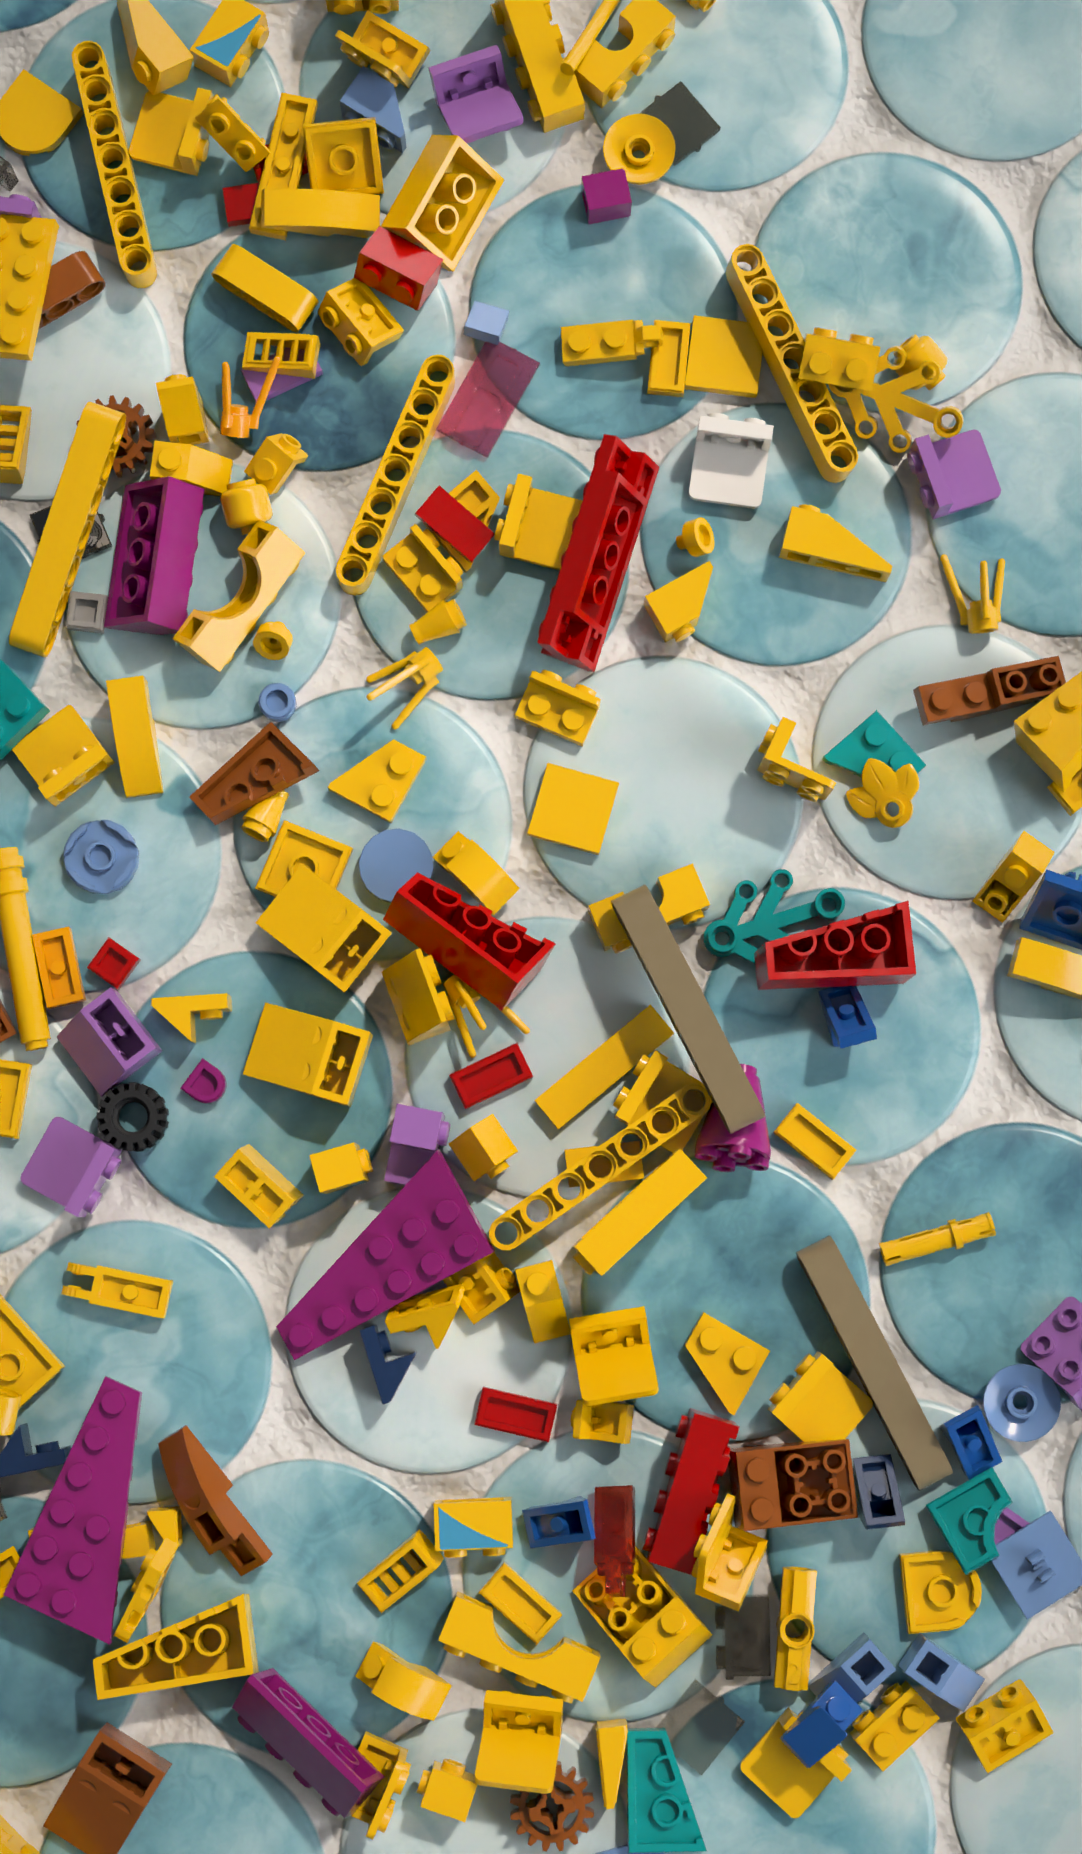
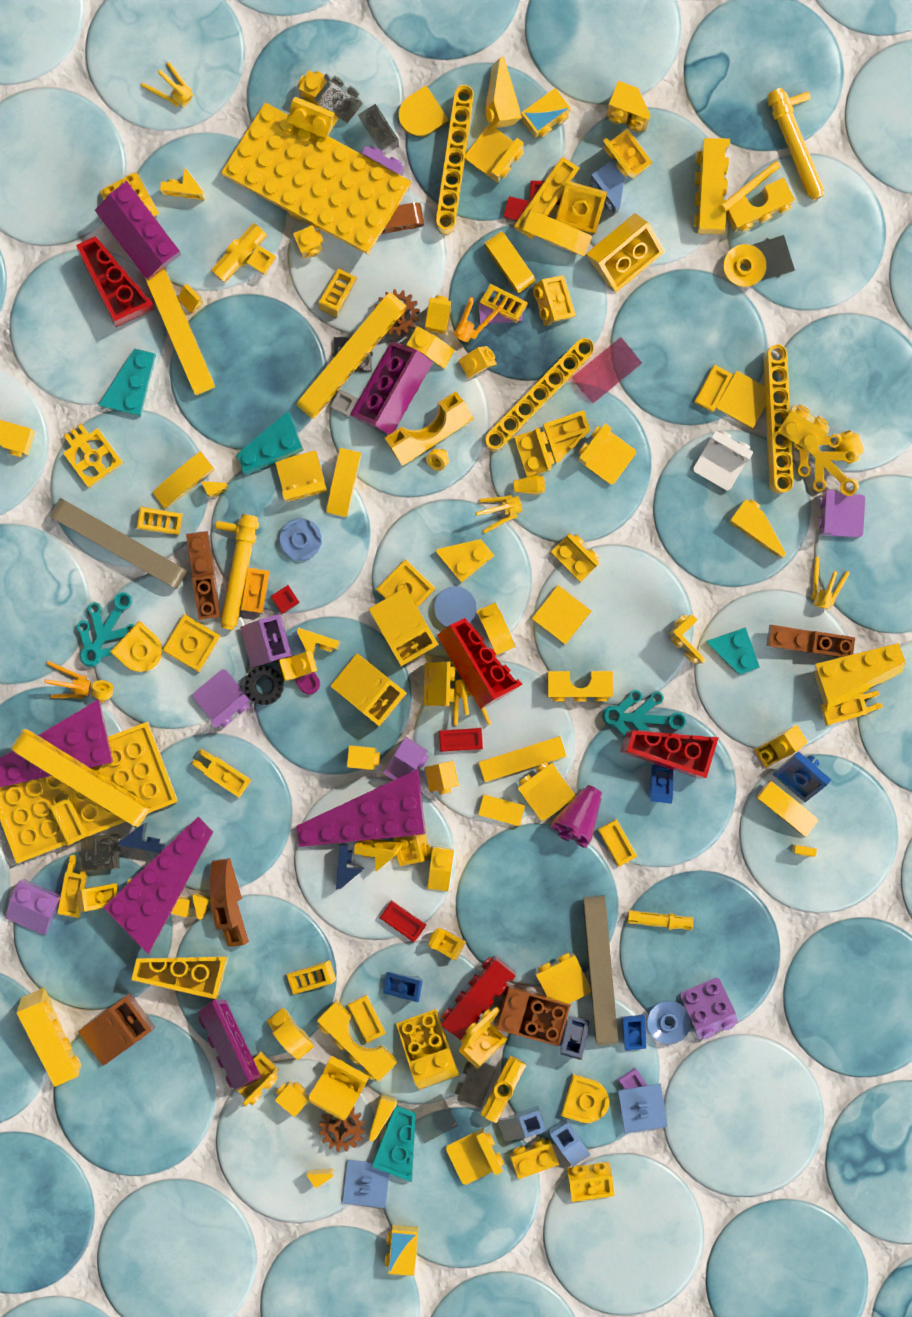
camera: 25 degrees right, 5 degrees up
yellow wing [114,1537,179,1643] -> none
dark orange wing [189,722,319,825] -> none
yellow hinge [195,94,271,172] -> none
yellow hinge [214,1144,304,1229] -> none
yellow head [220,478,273,535] -> none
yellow cone [241,790,289,842] -> none
medium blue tile [258,683,297,722] -> none
red brick [354,226,444,311] -> none
red tile [414,485,495,563] -> none
medium lavender bracket [428,45,523,143] -> none
yellow brick [434,1497,513,1558] -> none
tile [463,301,509,345] -> none
yellow beam [489,1083,712,1250] -> none
red slope [537,434,659,672] -> none
yellow hinge [561,319,663,367] -> none
yellow bracket [569,1306,659,1406] -> none
yellow window [573,1149,707,1276] -> none
magenta panel [581,168,632,225] -> none
clear red hinge [594,1485,635,1598] -> none
dark tan beam [611,884,765,1134] -> none
yellow slope [643,561,713,643] -> none
yellow tile [676,517,715,557] -> none
yellow wing [684,1312,770,1415] -> none
blue slope [780,1680,863,1768] -> none
yellow plate [846,758,919,828] -> none
teal tile [926,1467,1013,1575] -> none
none -> yellow slope [278,650,317,682]

